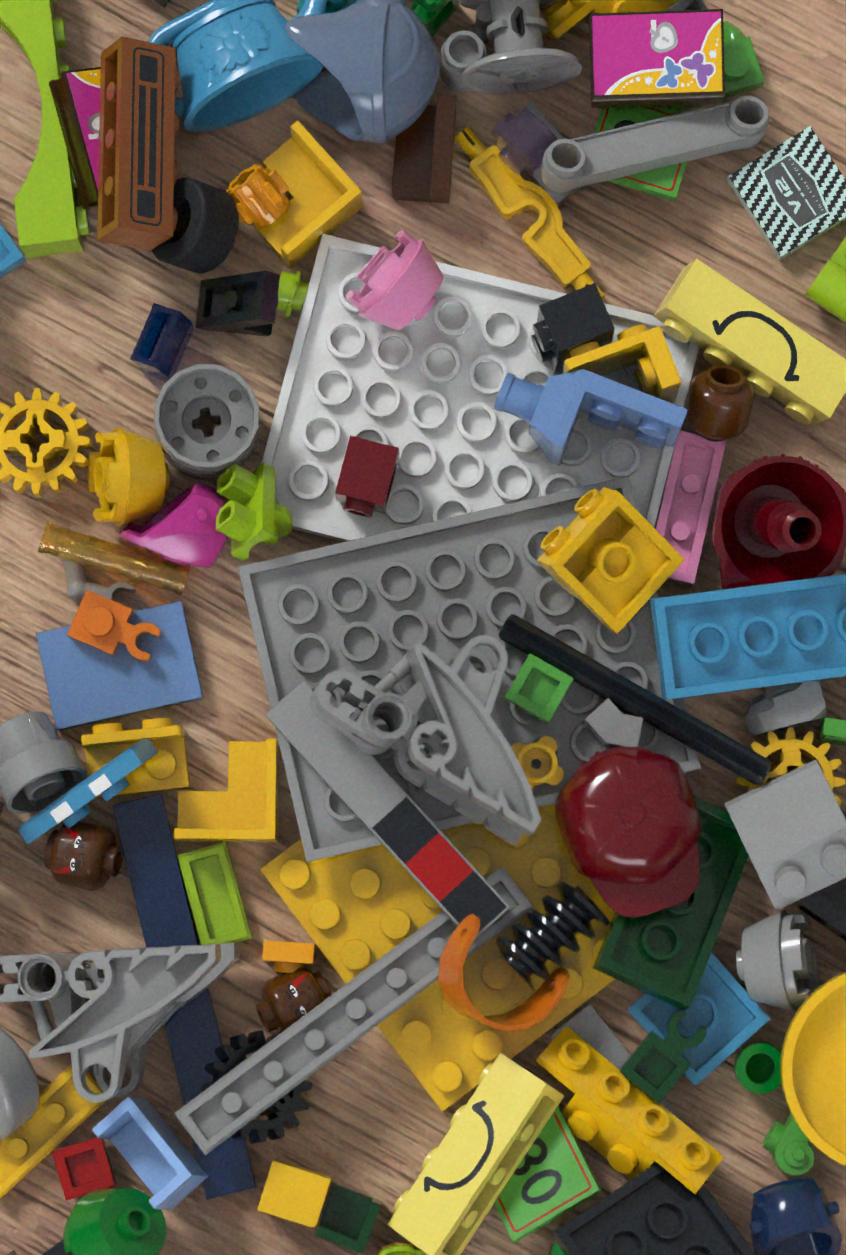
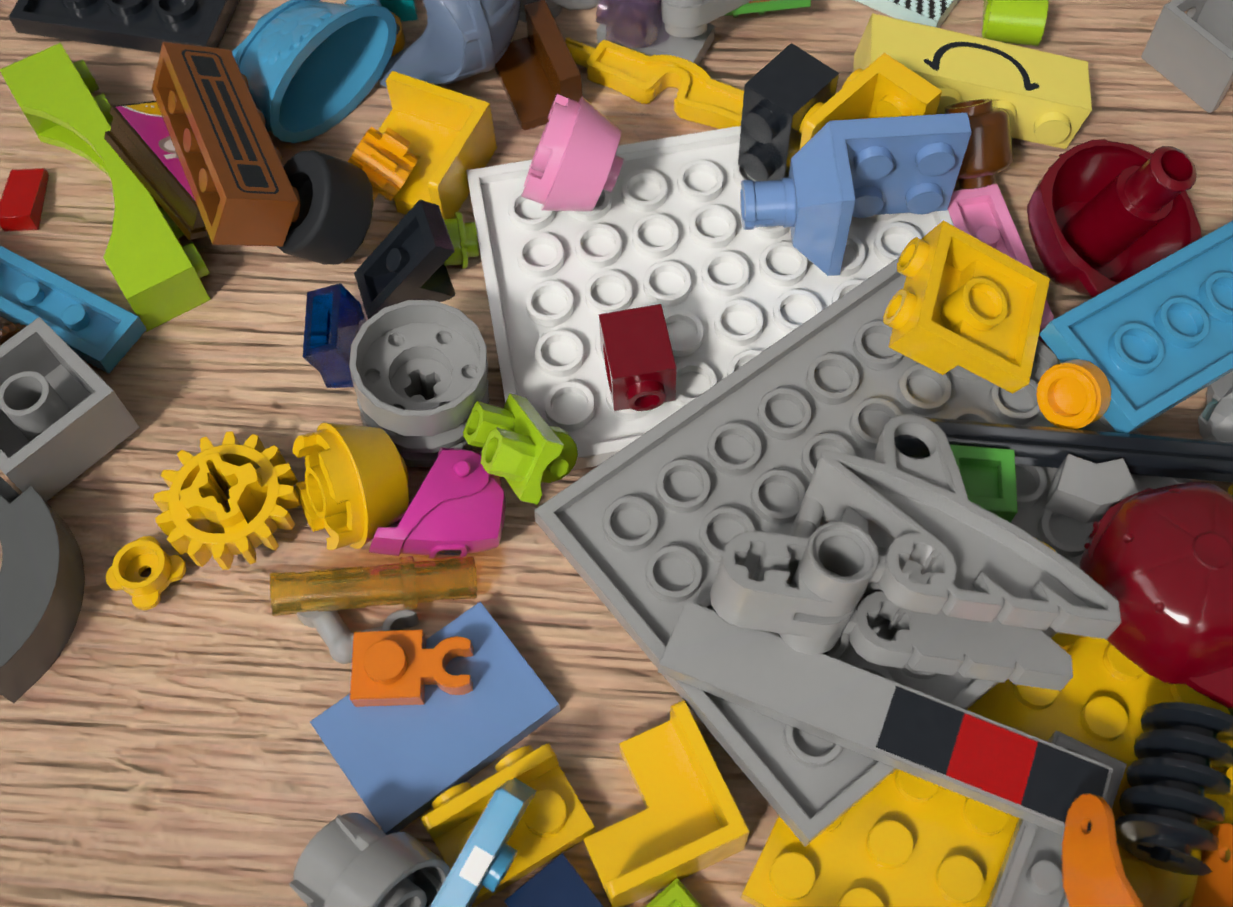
camera: 25 degrees left, 20 degrees down
none -> light orange tile [1037,359,1111,429]

